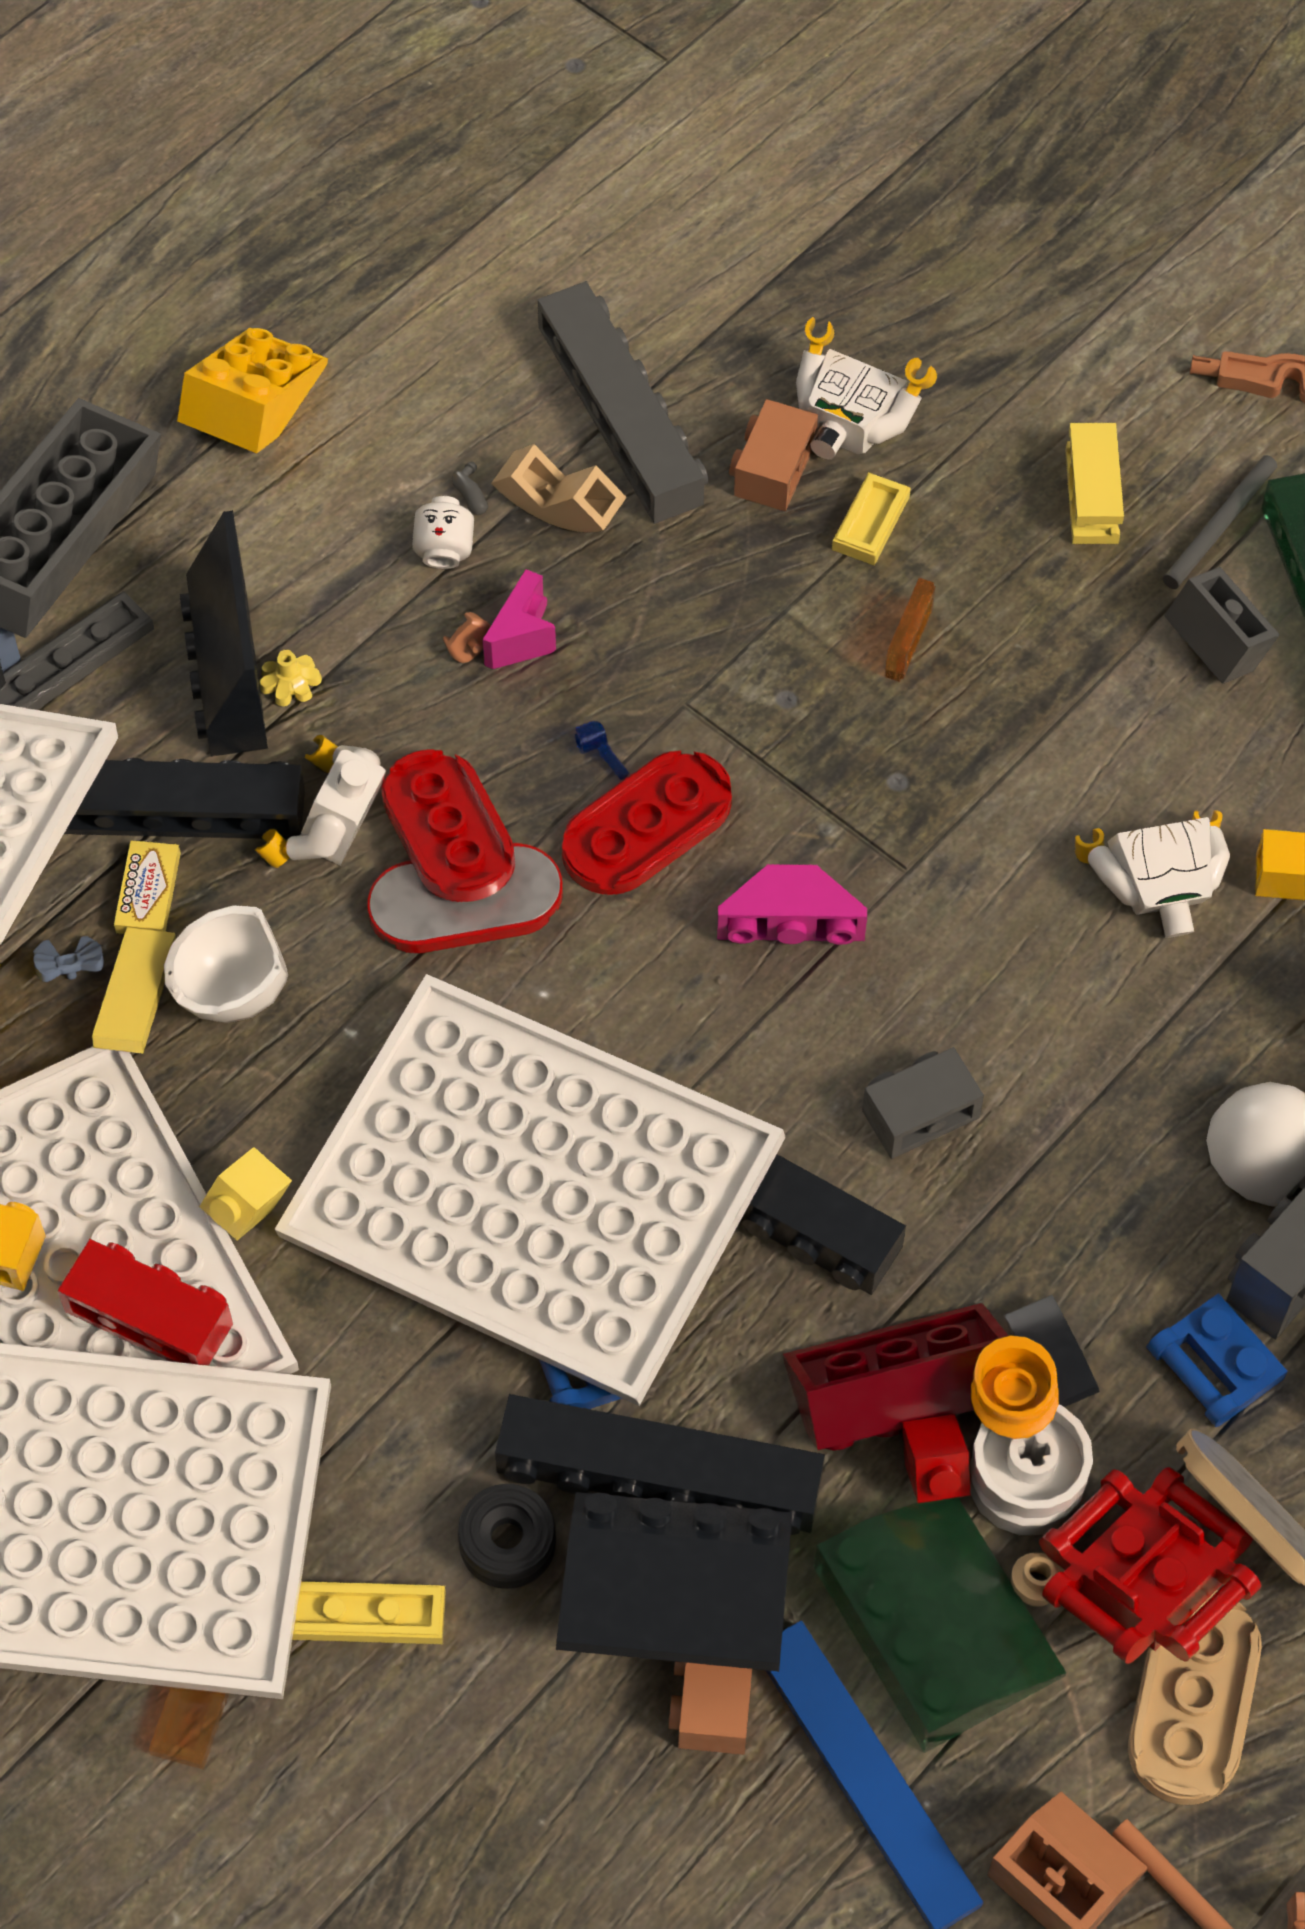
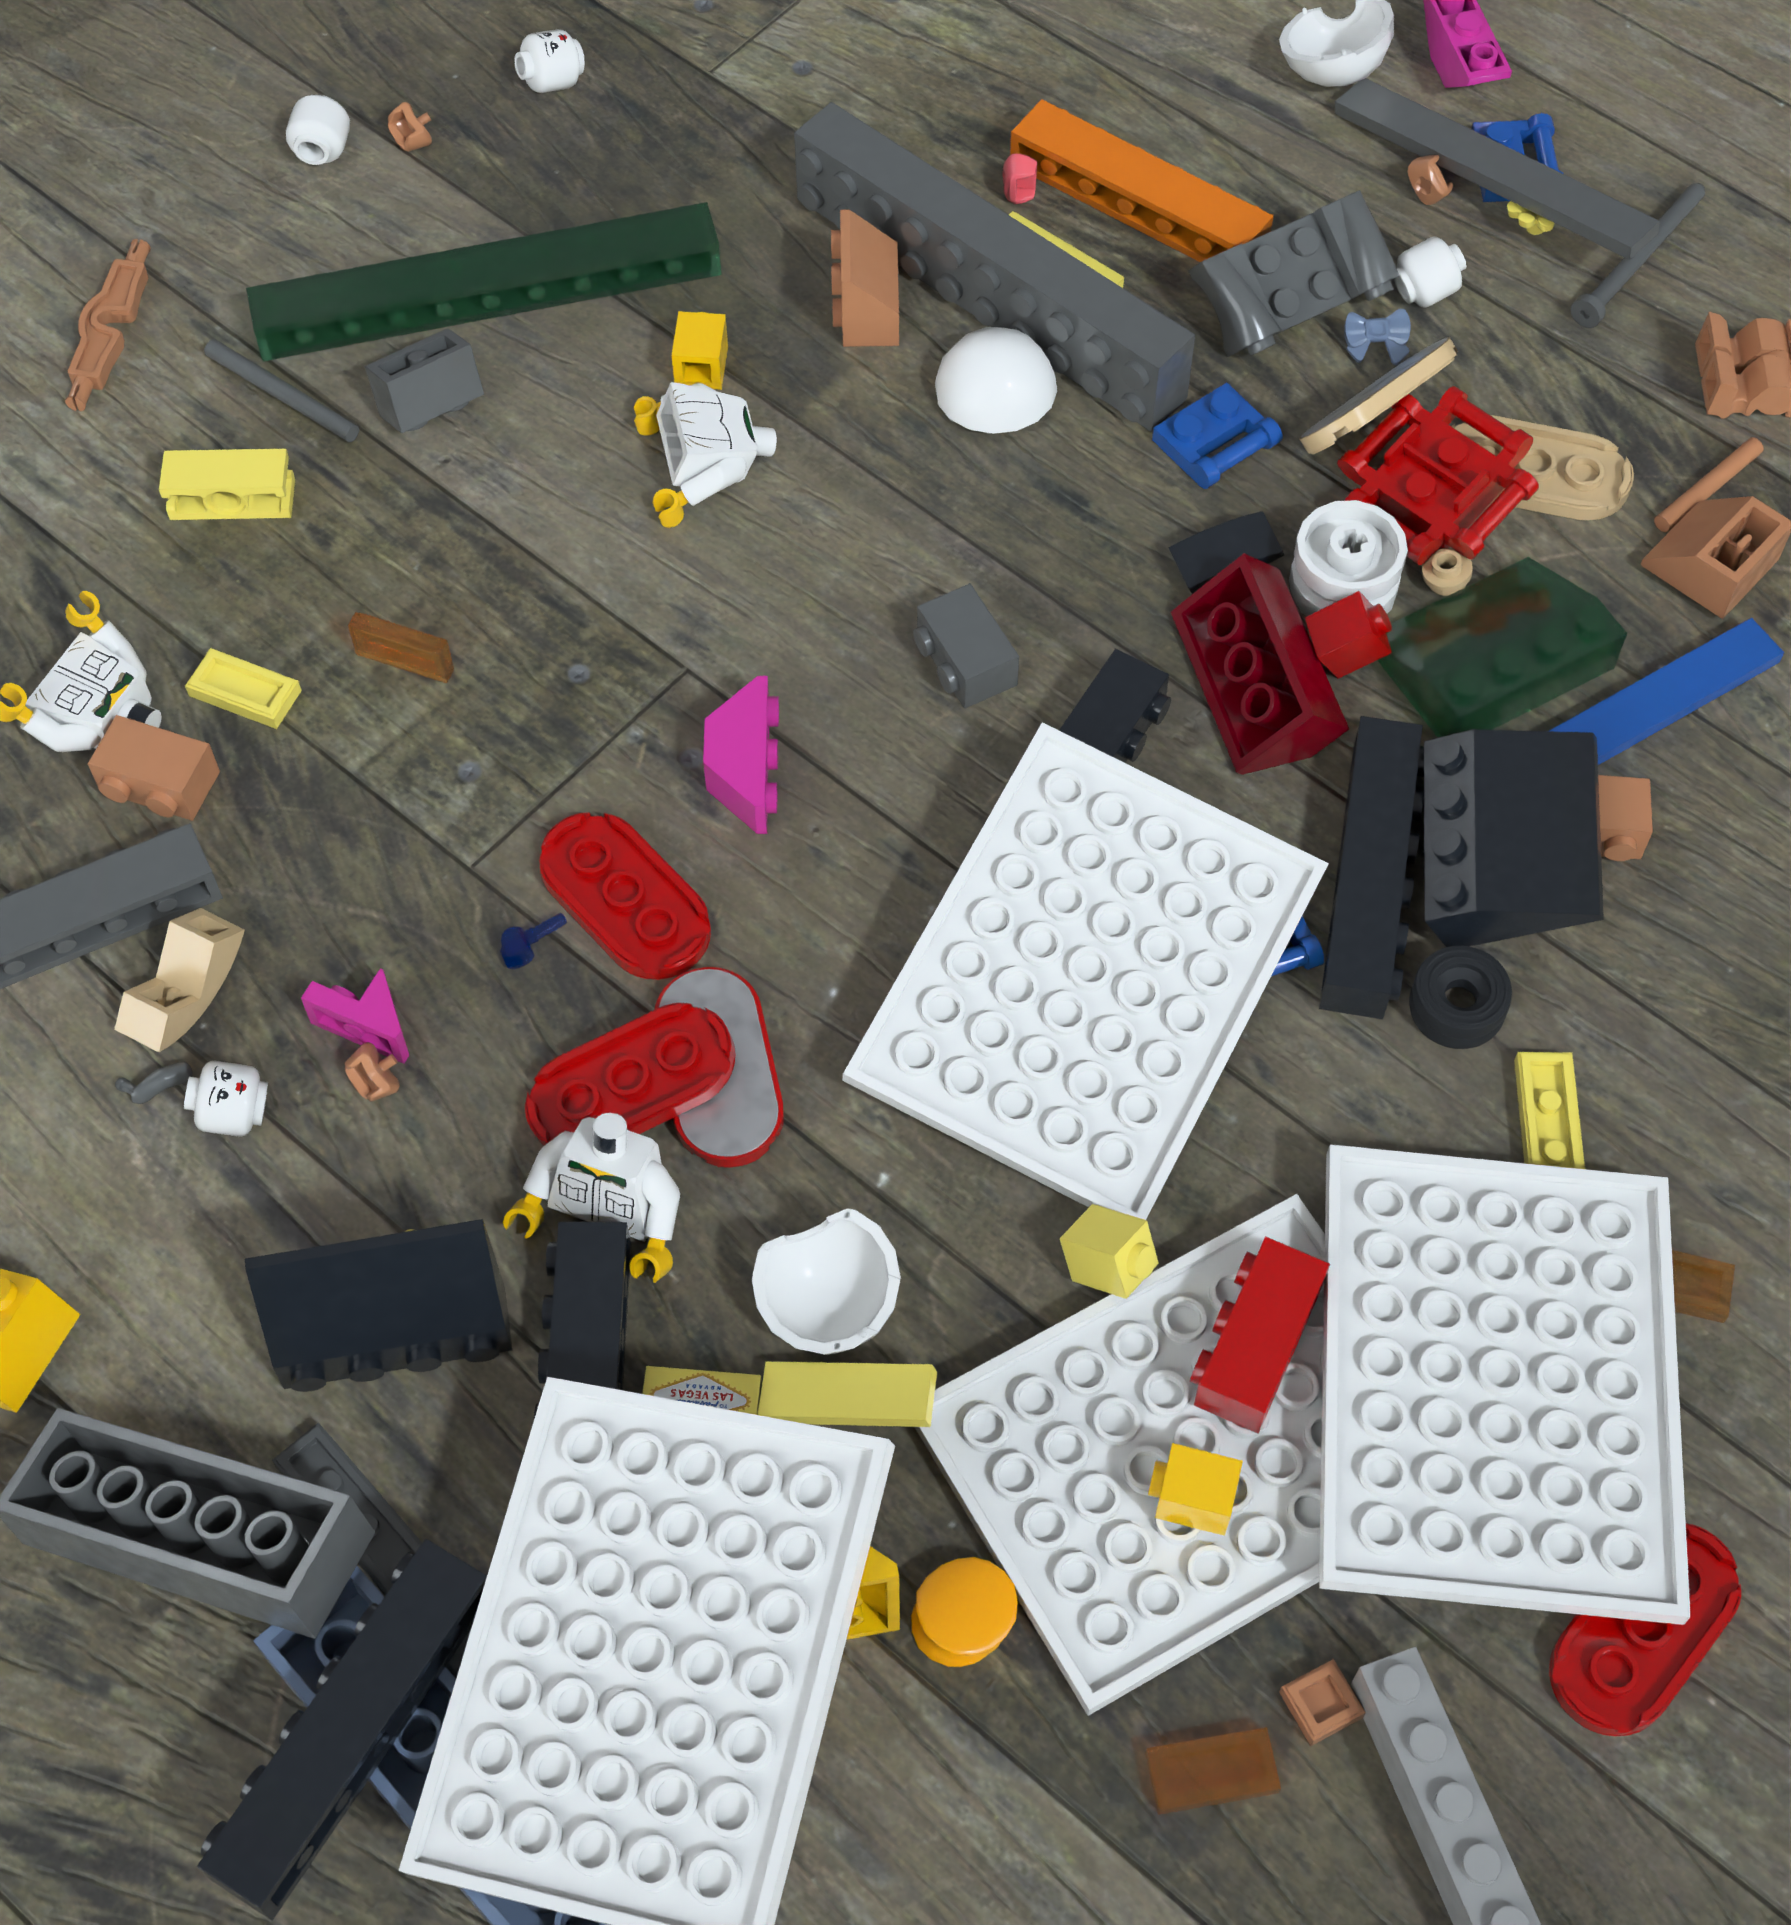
camera: 90 degrees left, 0 degrees up
light orange piece [971,1335,1059,1439] -> none

